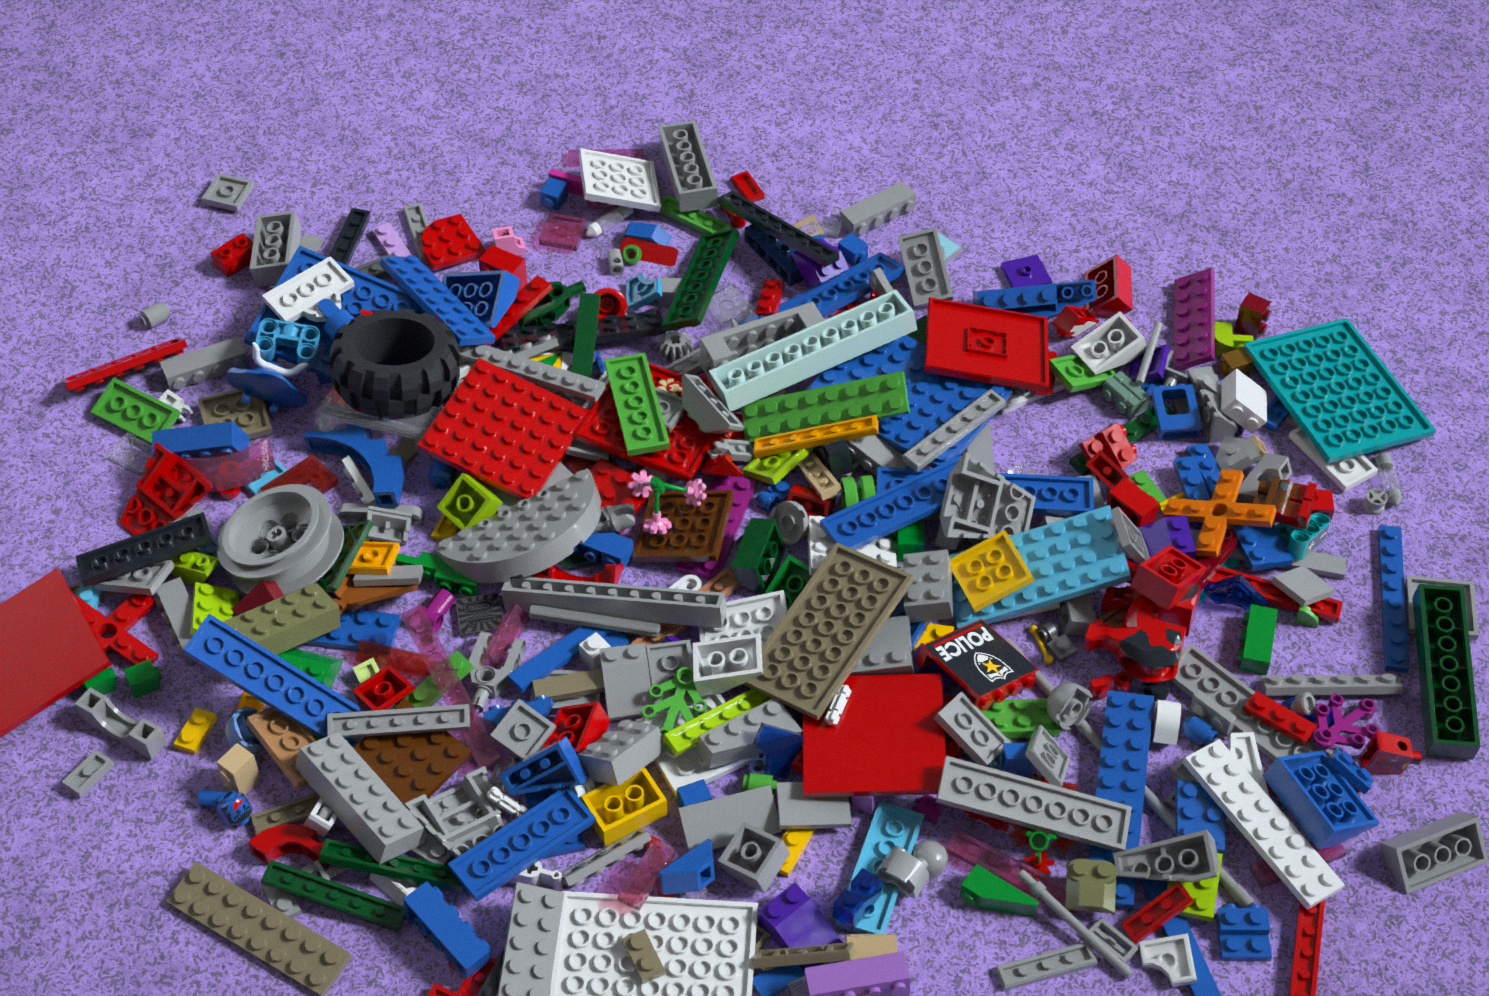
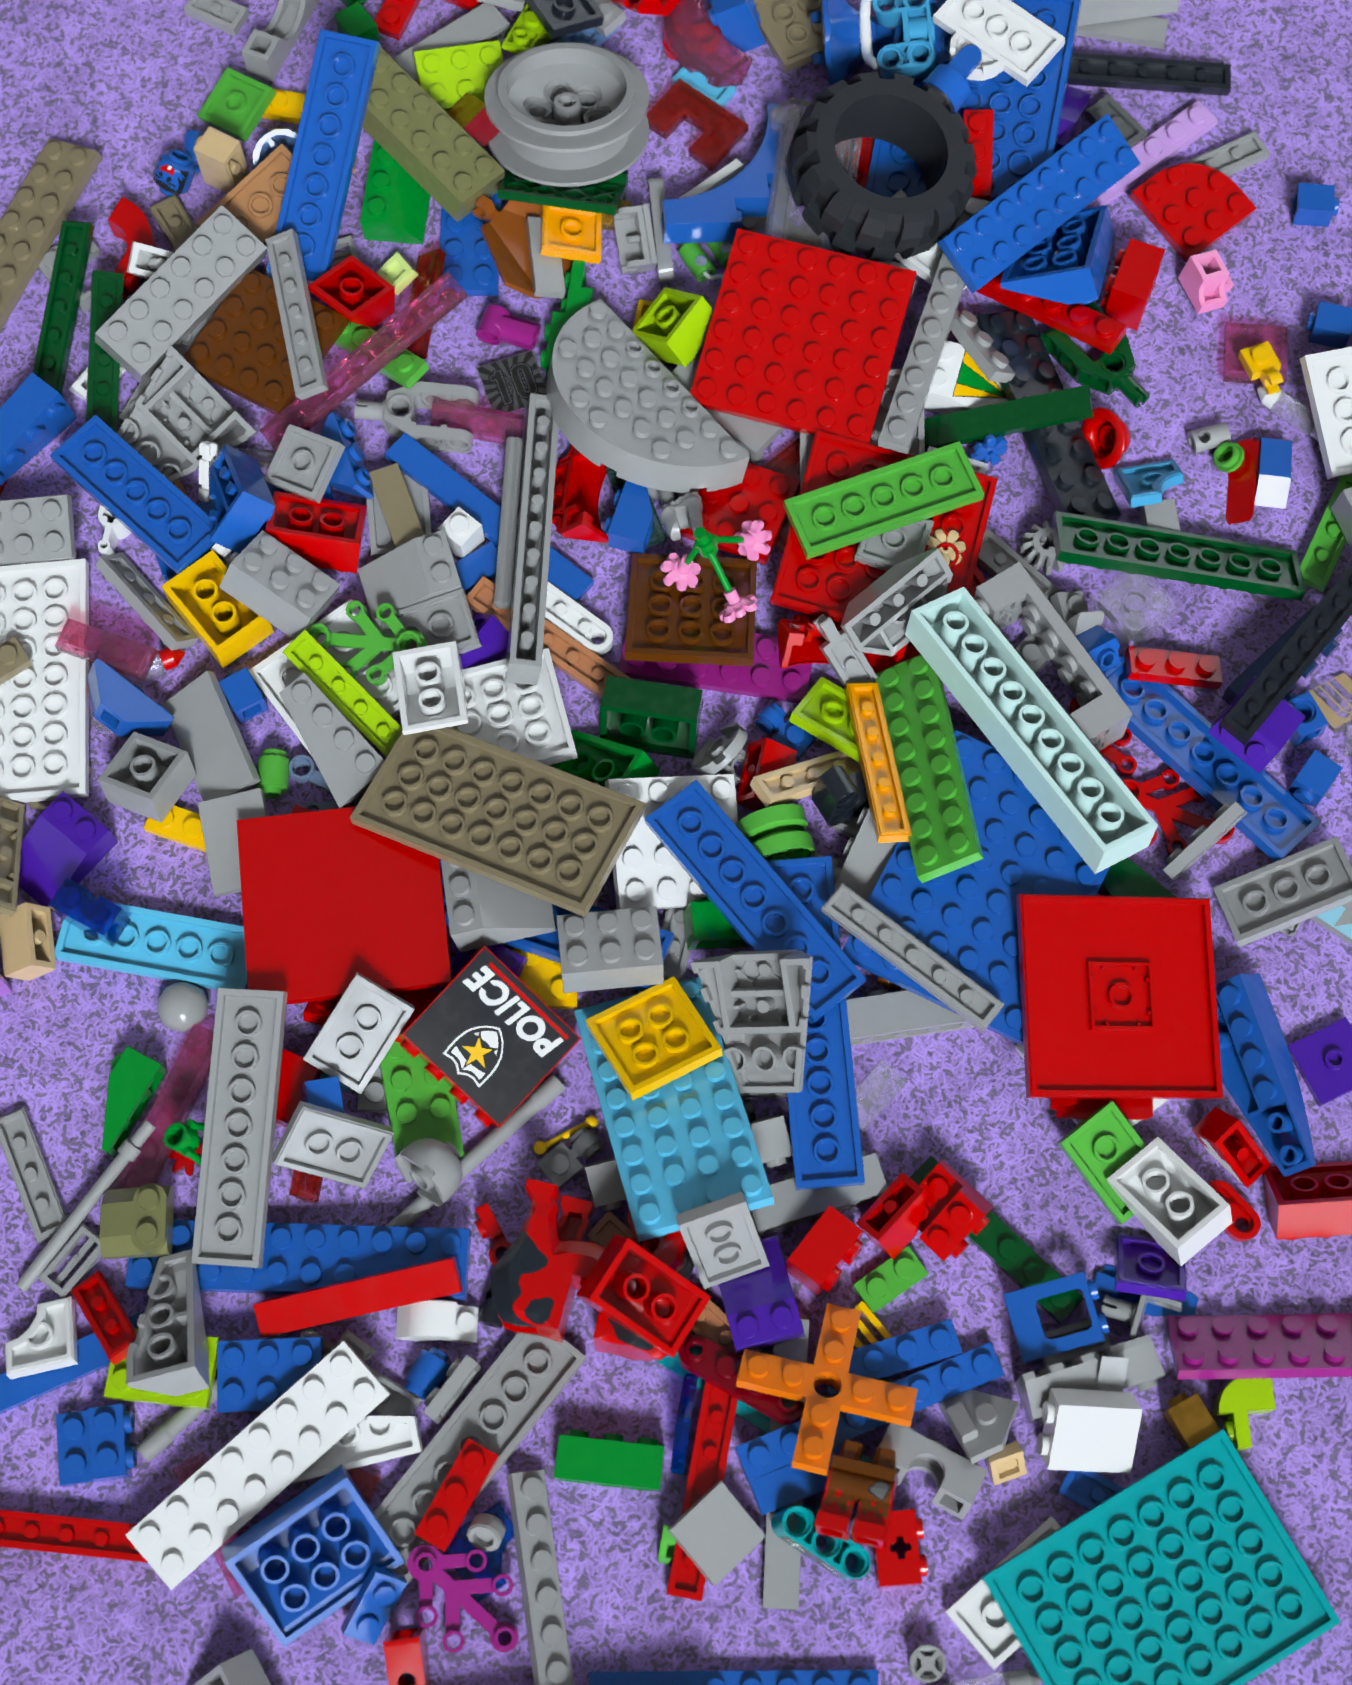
camera: 85 degrees right, 20 degrees up
clear blue tile [753,722,804,779] -> none
white axle [825,685,851,726] -> none
light grey cylinder [873,846,929,899] -> none
sand green brick [1102,371,1150,419] -> none
light grey bar [1135,321,1163,386] -> none
dark red brick [1234,292,1272,341] -> none
none -> bright green plate [197,67,276,142]
none -> red tile [253,1256,463,1338]
none -> bright green piece [678,242,733,282]
none -> yellow plate [1238,341,1283,395]
none -> blue brick [1292,183,1339,227]

